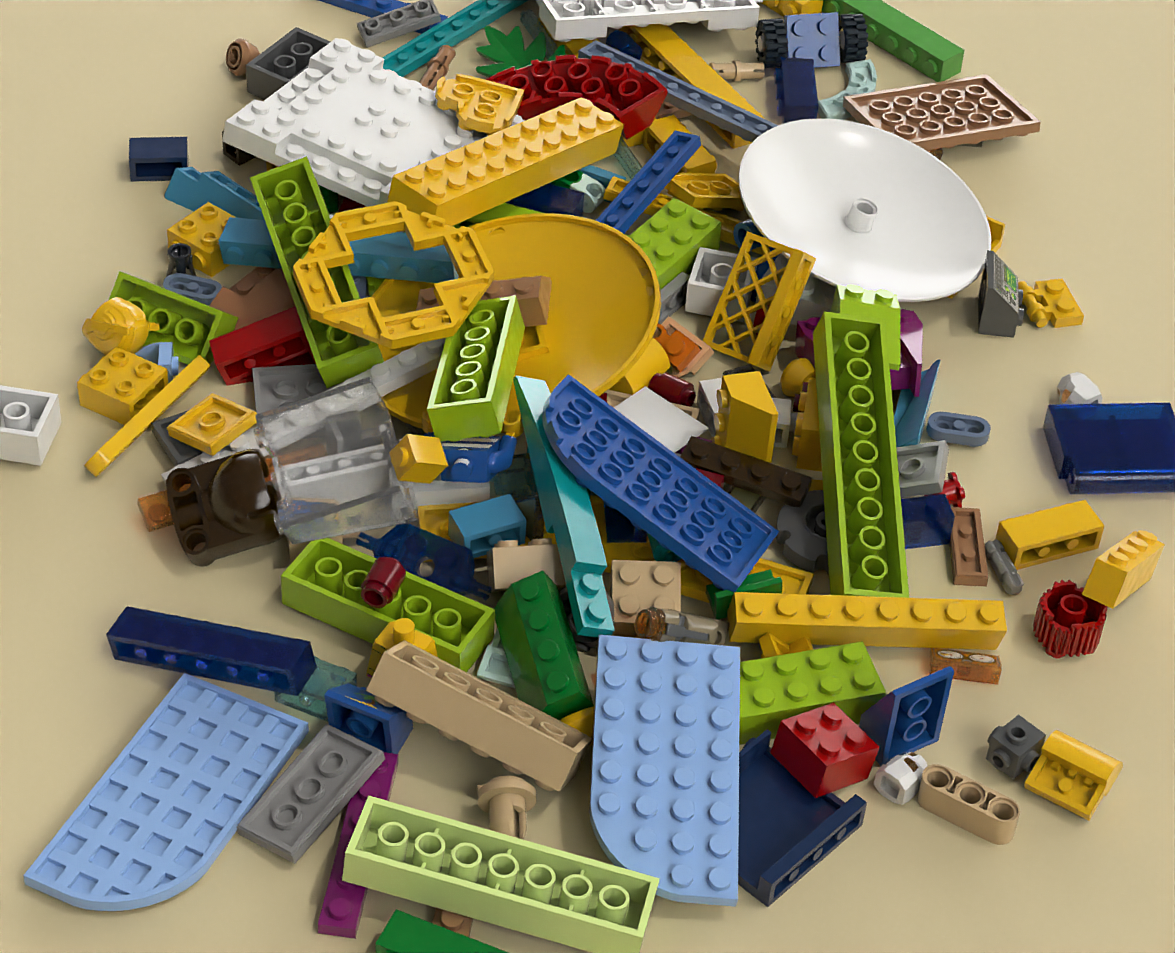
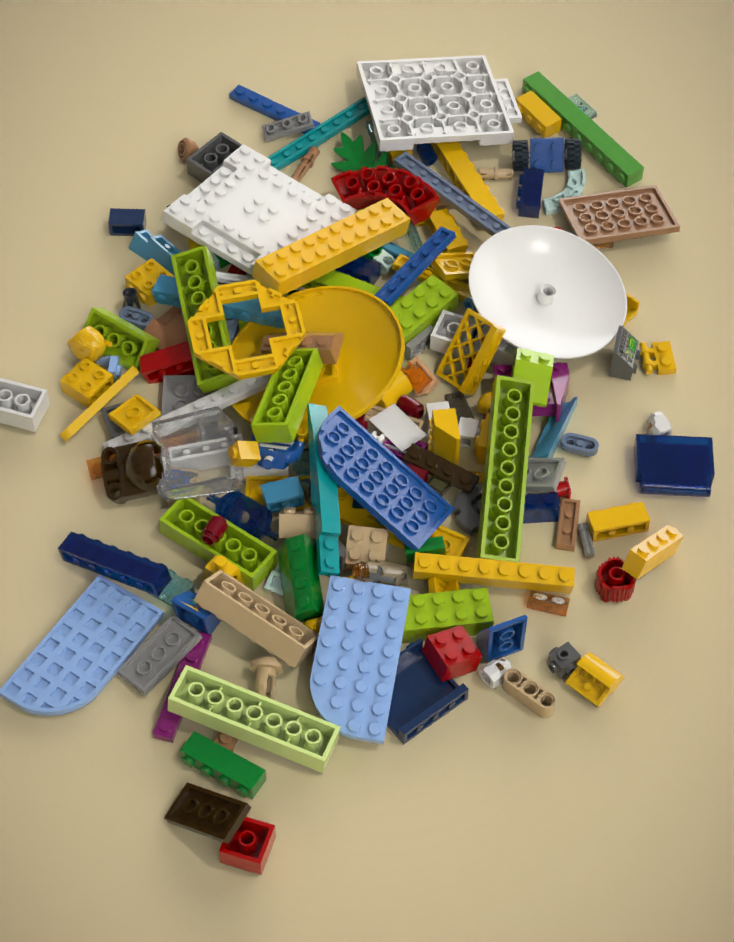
camera: 10 degrees right, 10 degrees up
yellow plate [435,74,524,136] -> none

